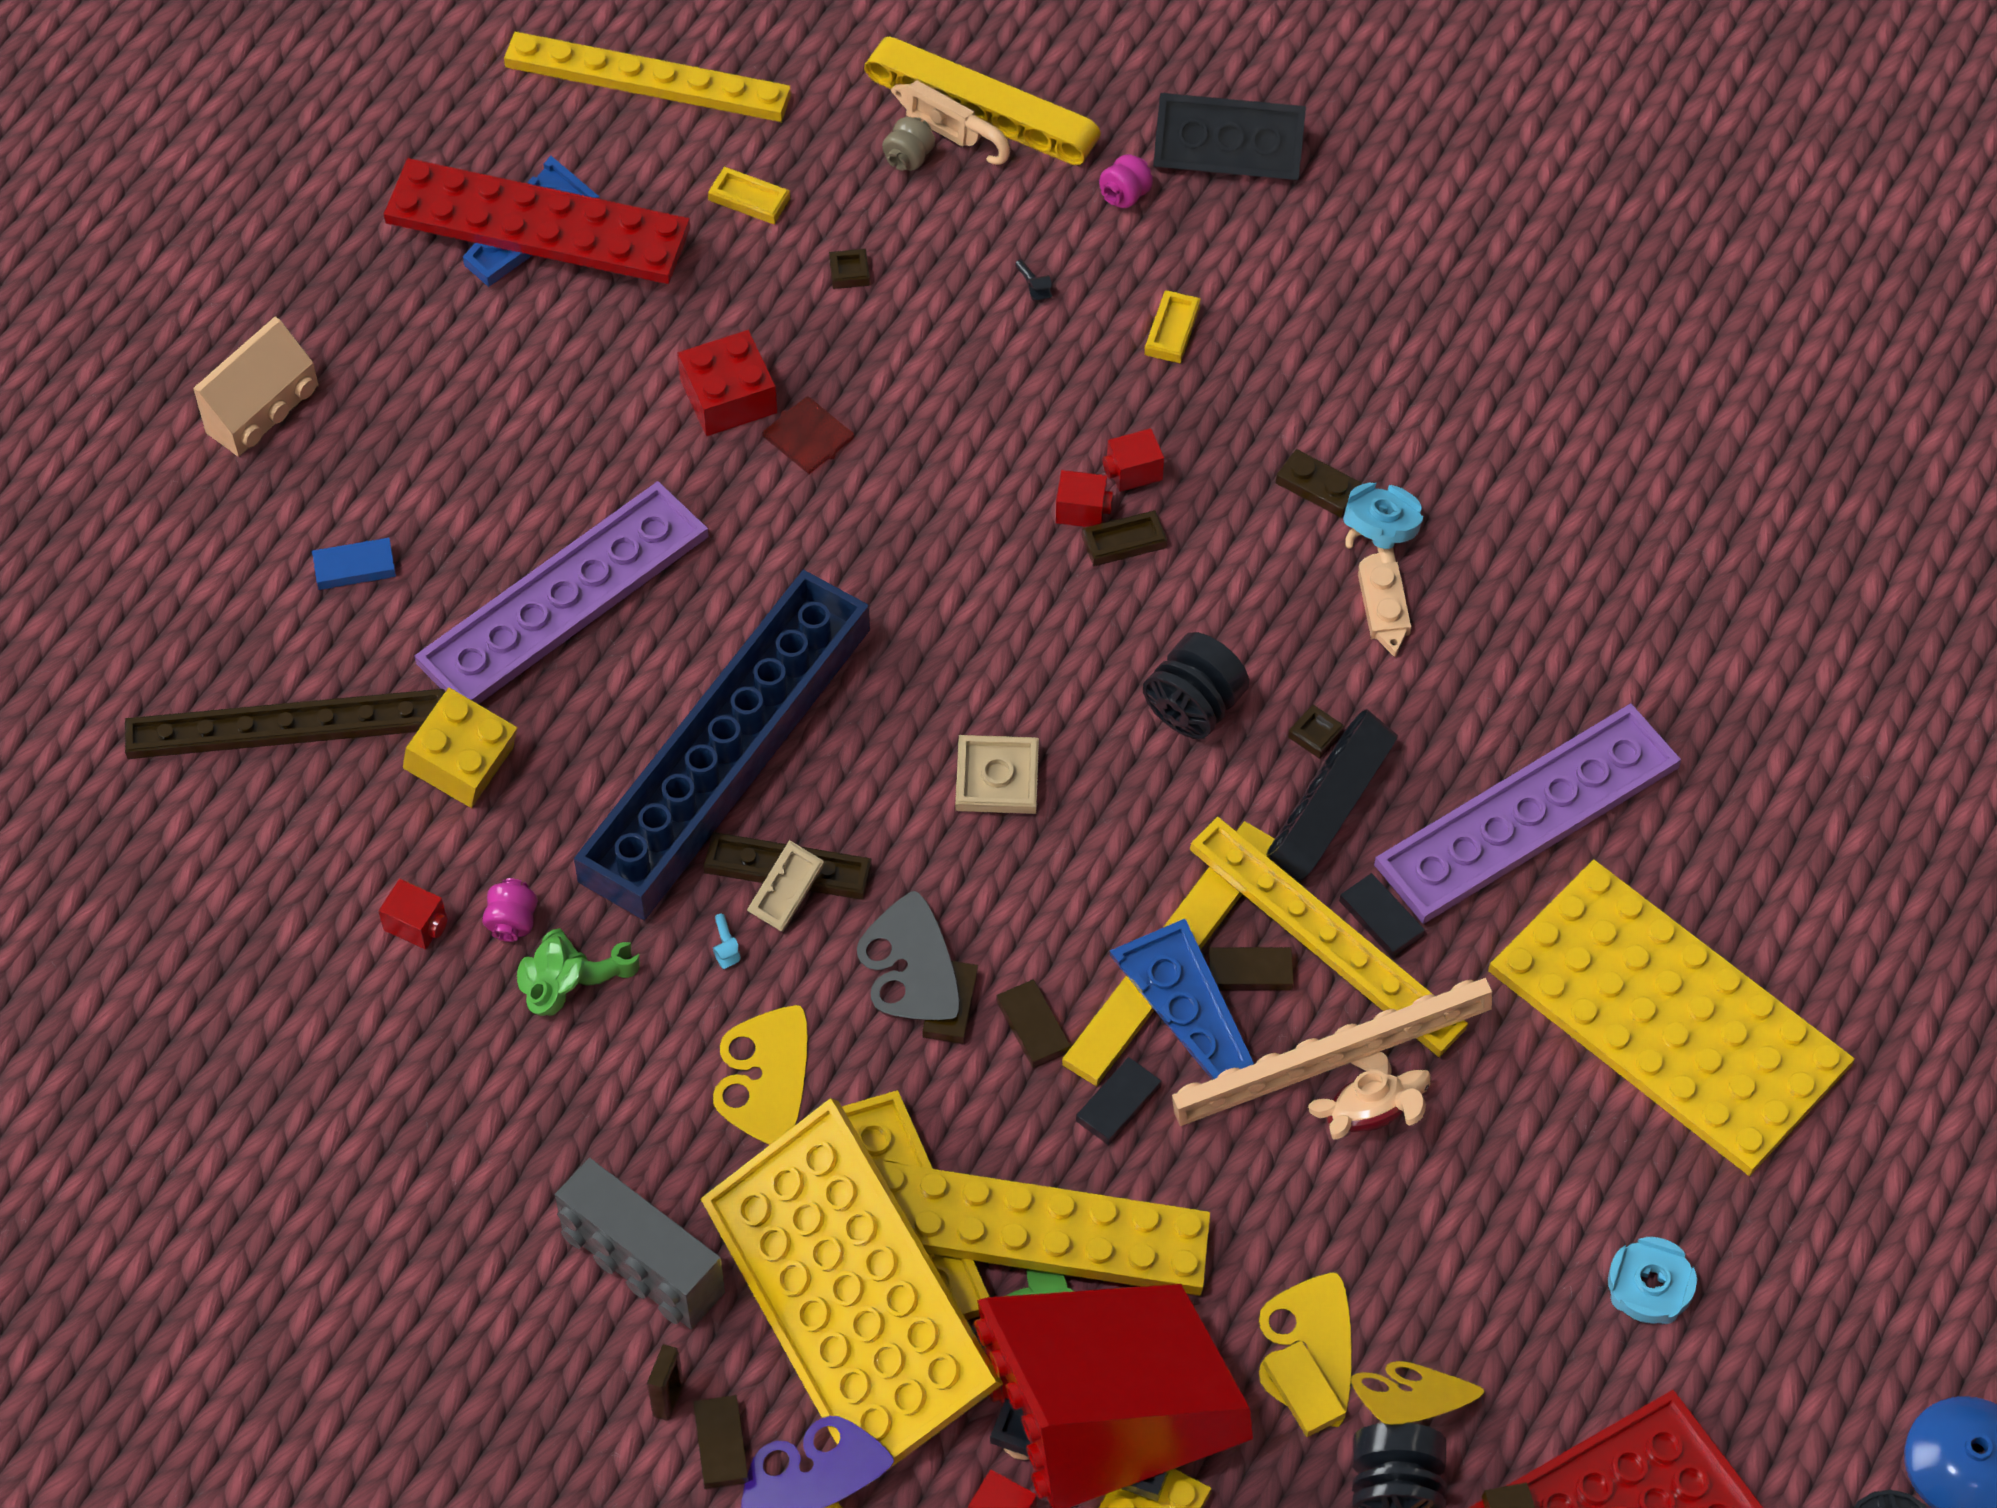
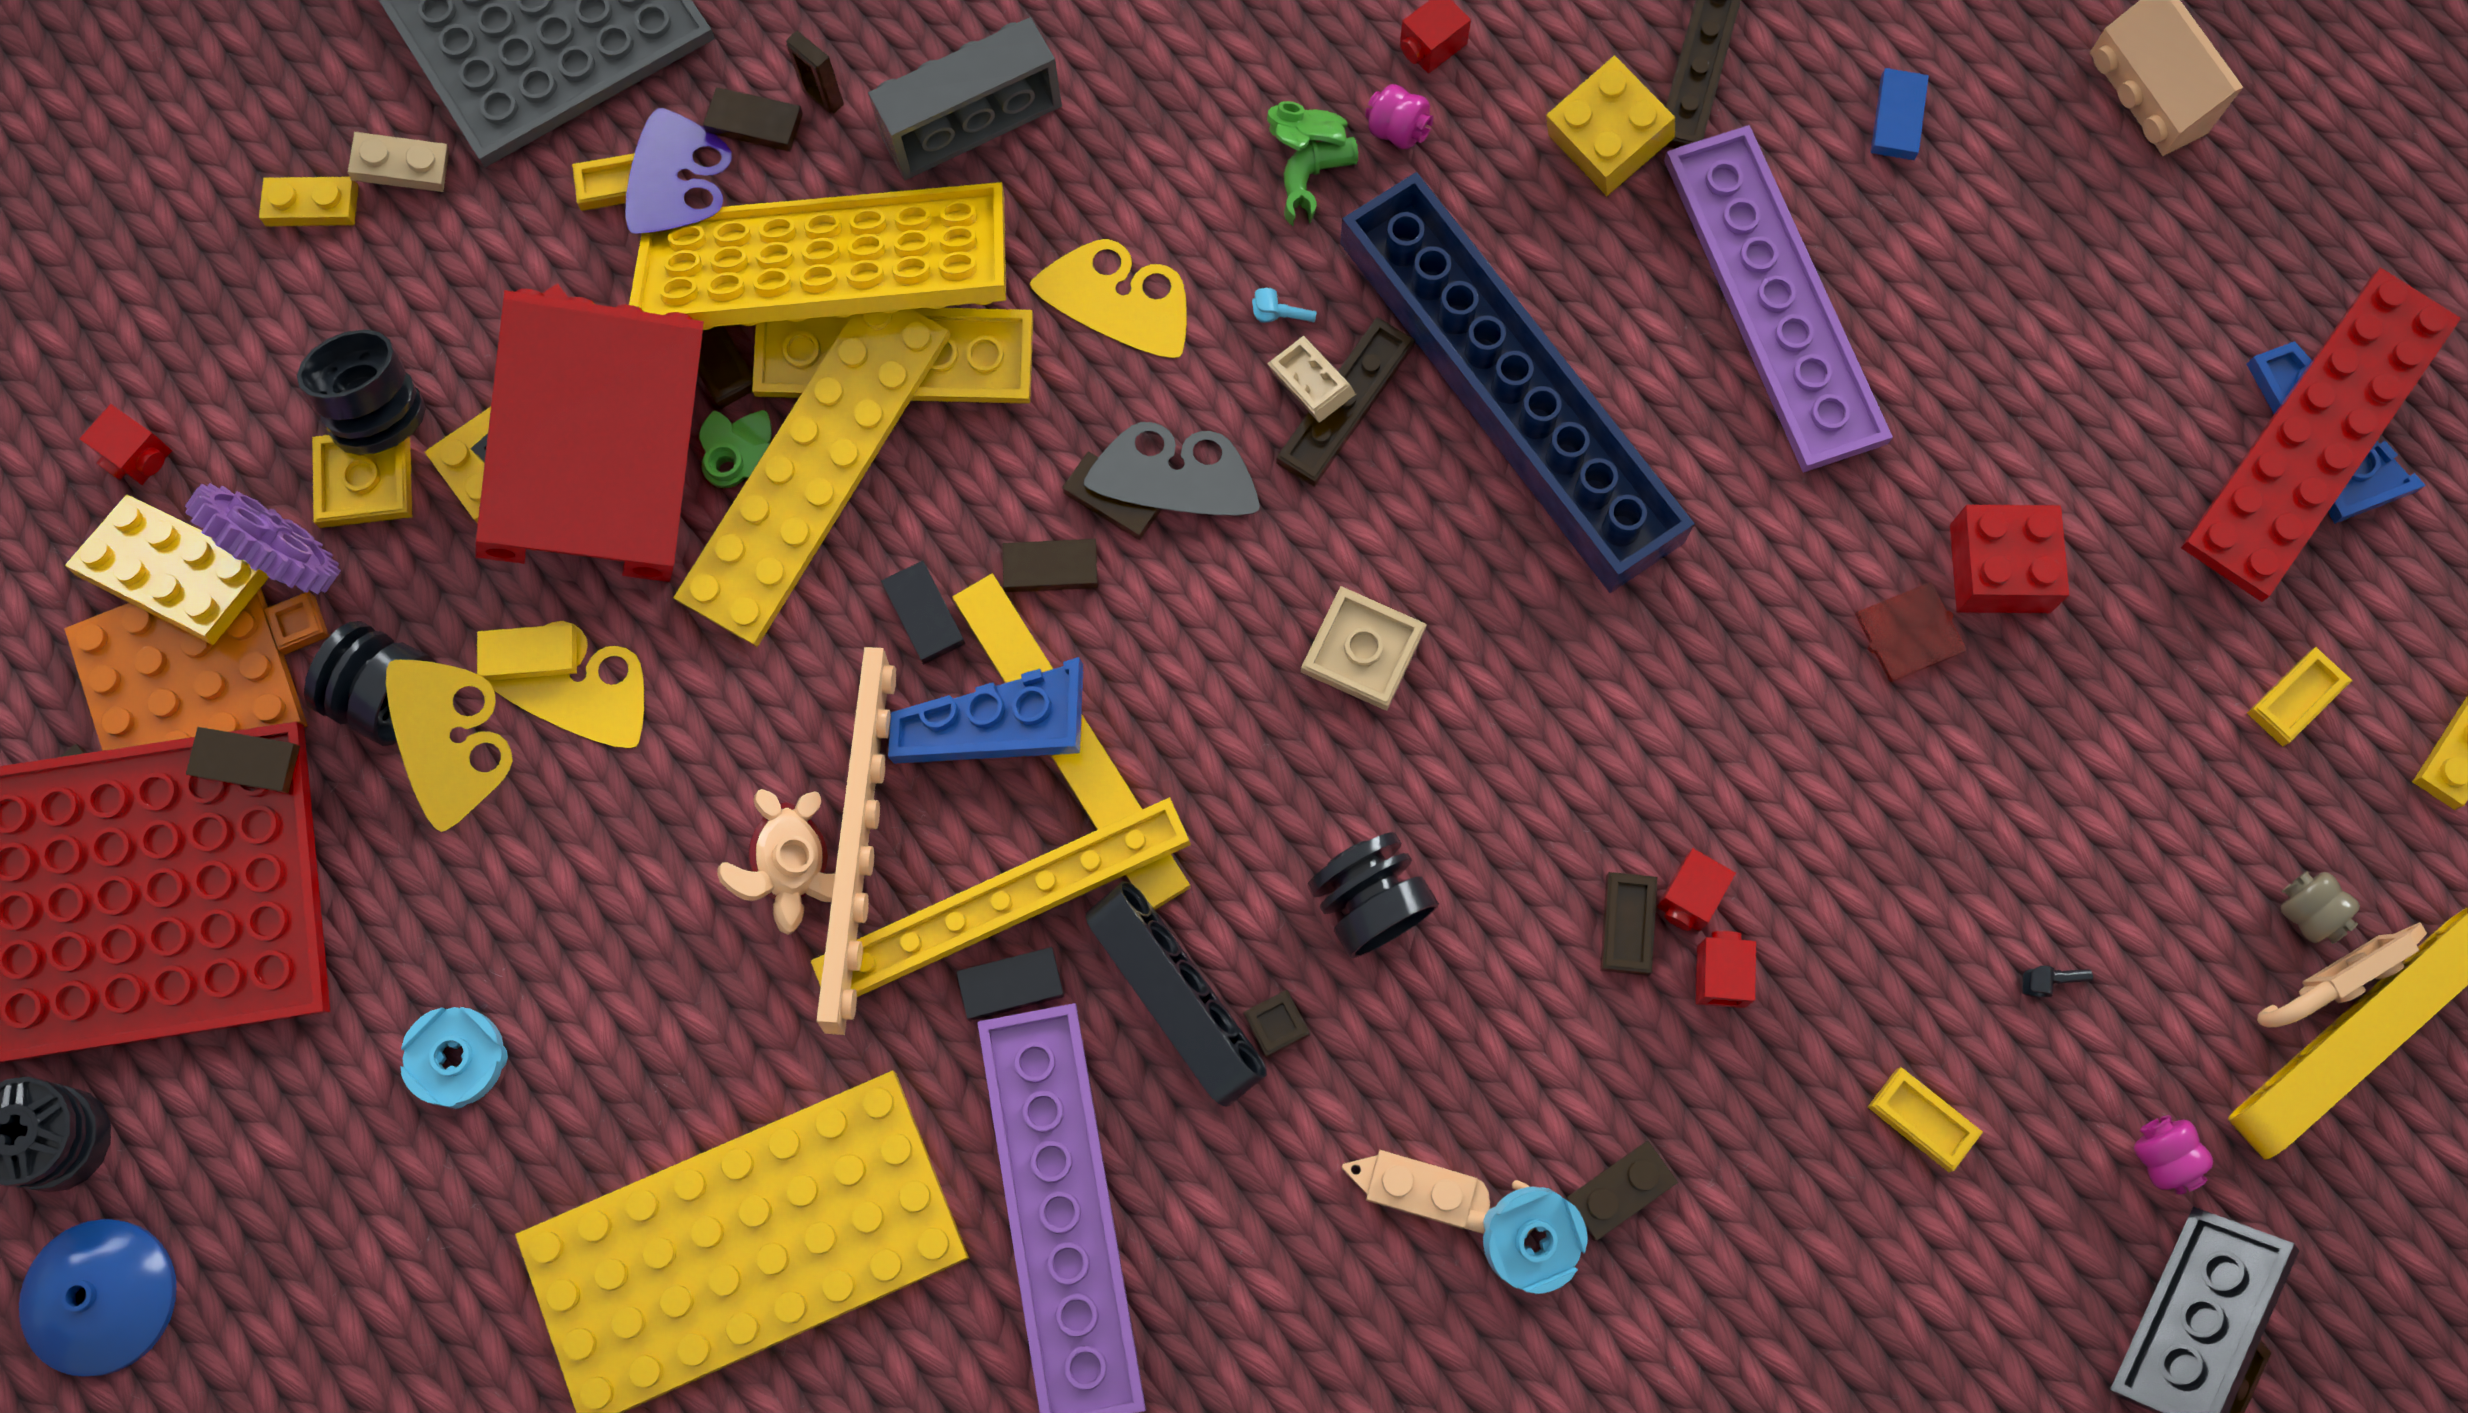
camera: 115 degrees right, 15 degrees up
dark brown tile [829,249,870,289] -> none
dark brown tile [1208,947,1293,991] -> none

